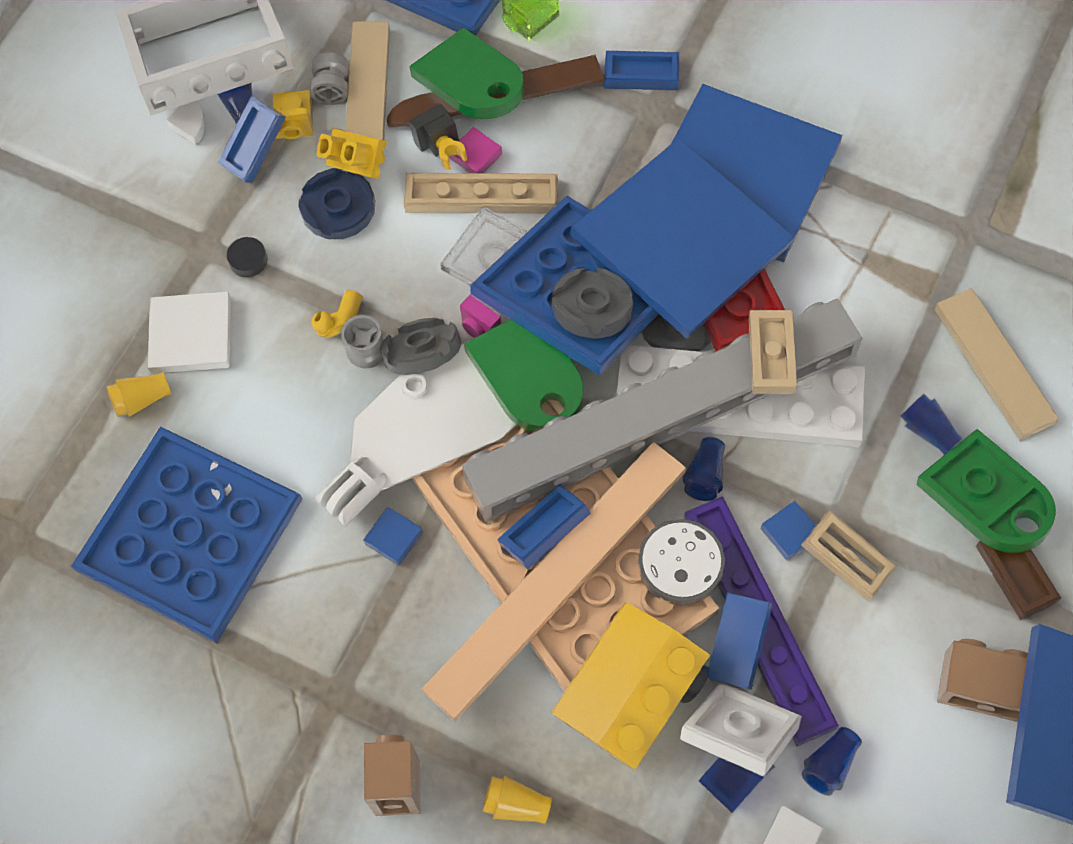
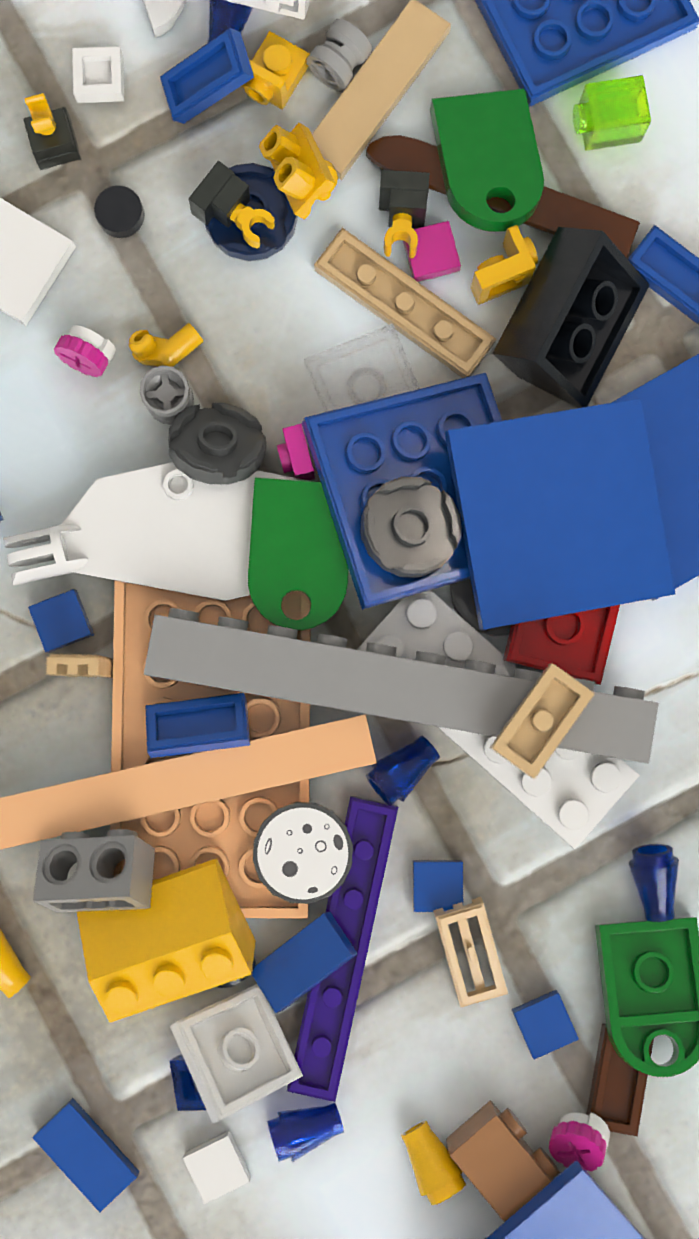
camera: 30 degrees right, 20 degrees up
none -> pearl dark grey piece [23,93,81,170]
none -> light grey brick [33,829,155,913]
none -> tan tile [46,654,113,678]
none -> dark pink piece [54,325,116,377]
none -> white plate [72,46,124,103]
none -> pearl dark grey piece [188,160,275,248]
none -> yellow cone [401,1121,466,1205]
none -> yellow bracket [470,225,538,305]
none -> black slope [492,227,650,408]
none -> blue tile [511,990,579,1060]
none -> dark pink piece [548,1112,610,1172]

